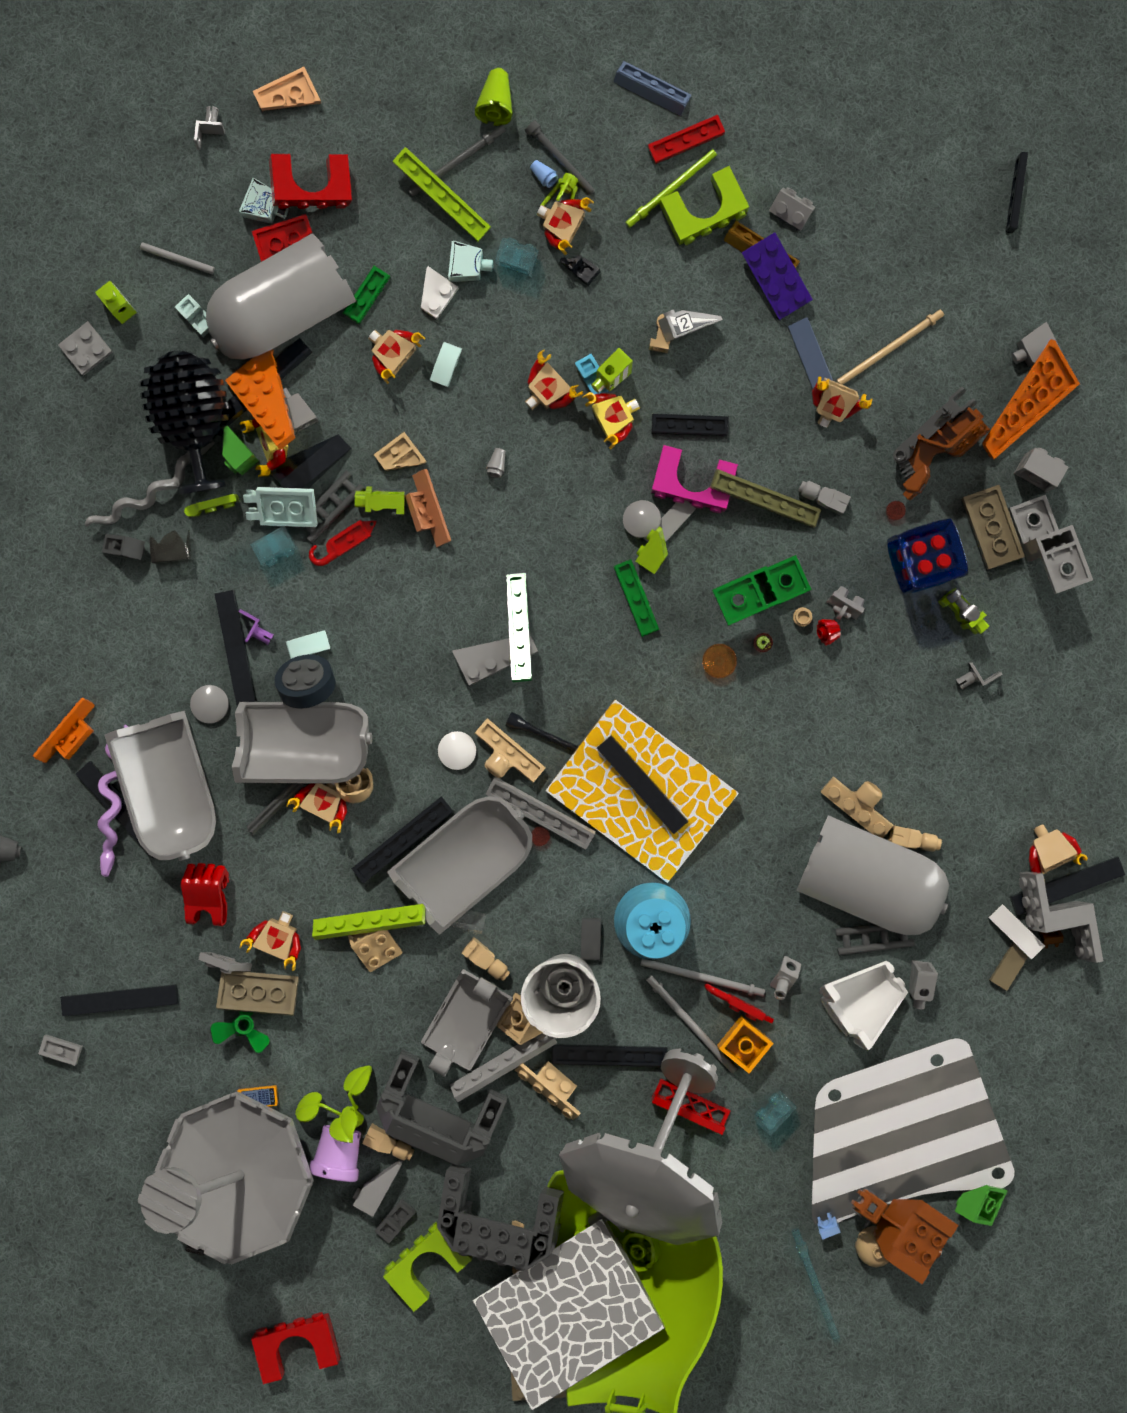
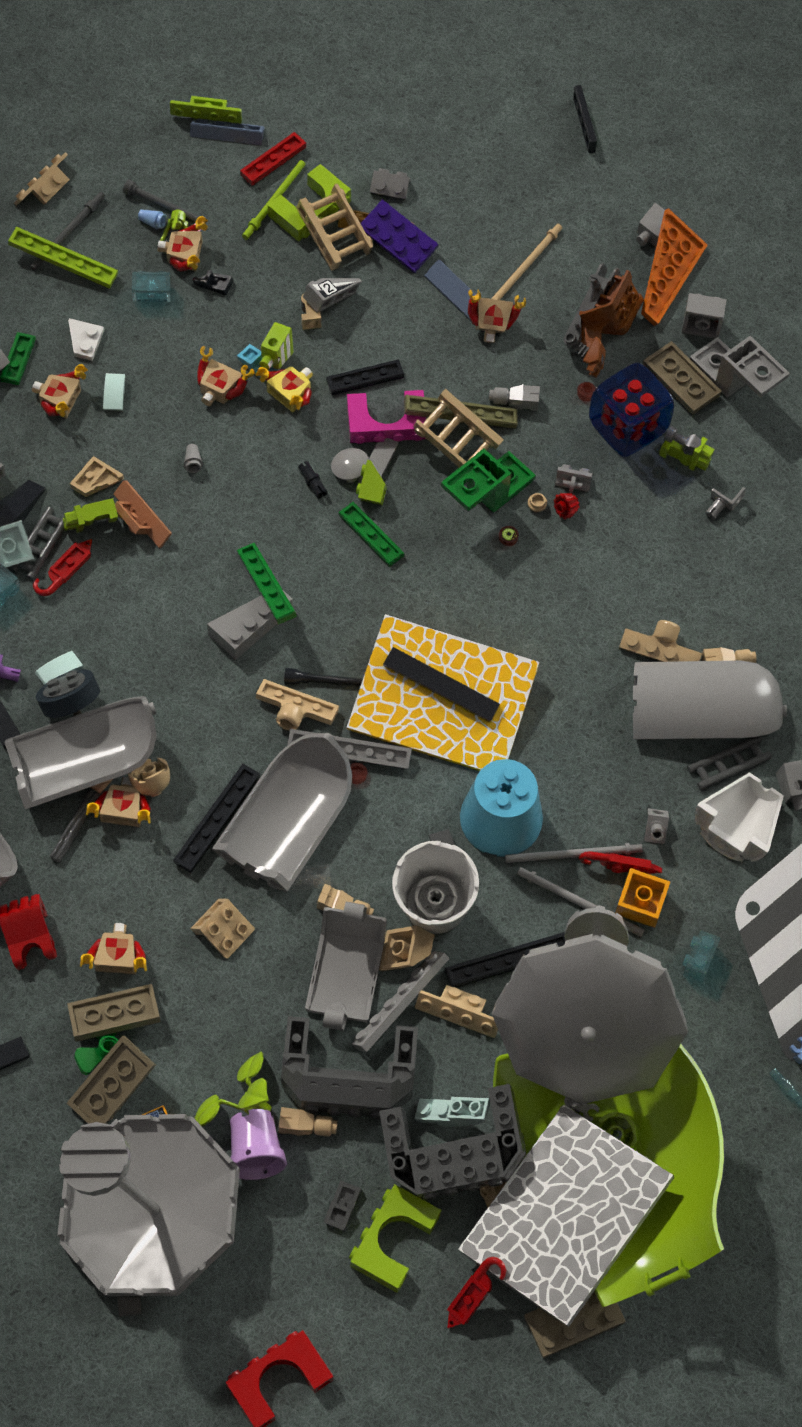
camera: 20 degrees left, 25 degrees down
light grey wing [198,952,252,974] -> none
lime plate [312,904,425,940] -> none
light grey slope [352,1159,403,1217] -> none
white dish [438,731,476,770] -> none
light aqua torso [448,241,493,282] -> none
lime cone [475,68,513,126] -> none
clear orange piece [702,644,737,678] -> none
none -> tan bracket [14,152,70,206]
none -> dark tan plate [67,1036,156,1124]
none -> lime bracket [170,96,242,123]
none -> tan fence [296,183,373,271]
none -> black pin [298,461,328,499]
none -> tan fence [413,389,503,468]
none -> light aqua slope [414,1097,490,1127]
none -> red plate [447,1257,506,1328]

